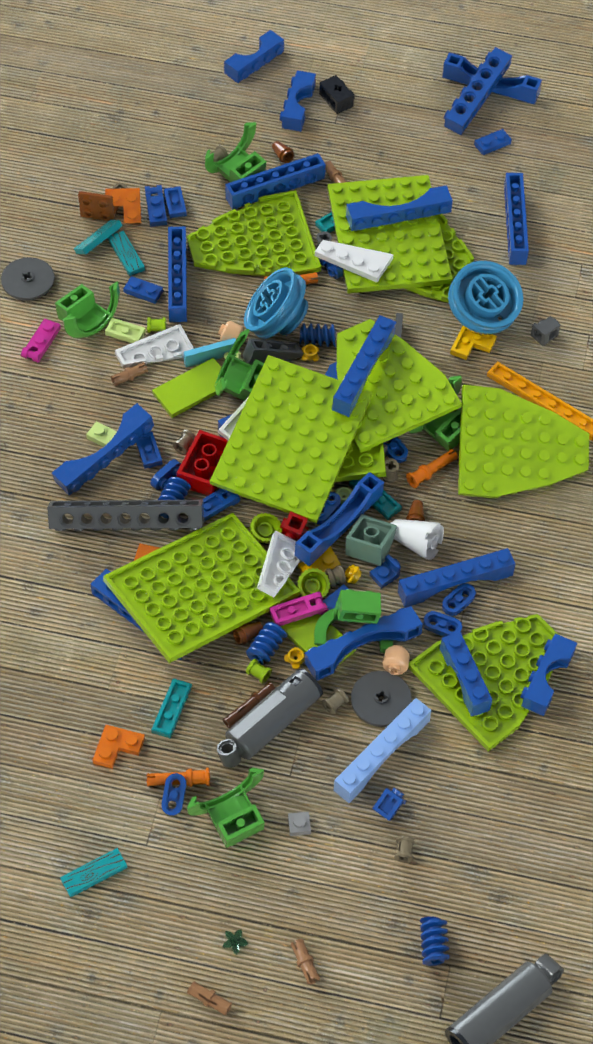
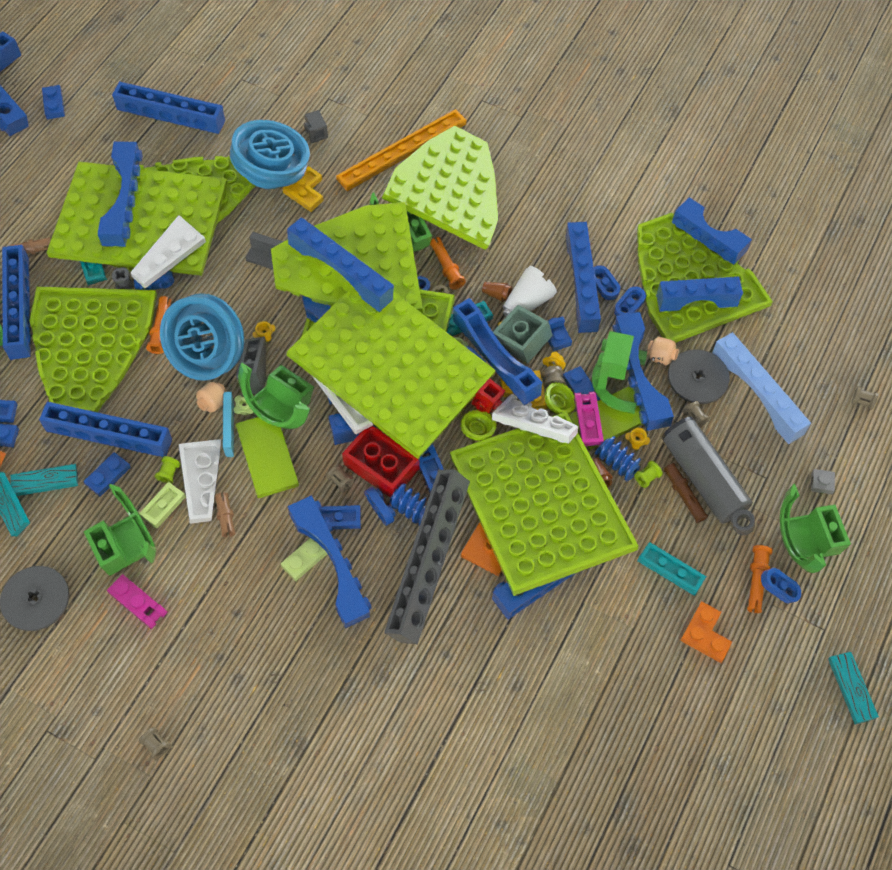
camera: 75 degrees left, 5 degrees up
blue piece [299,323,336,347] -> none
blue bracket [372,787,407,821] -> none

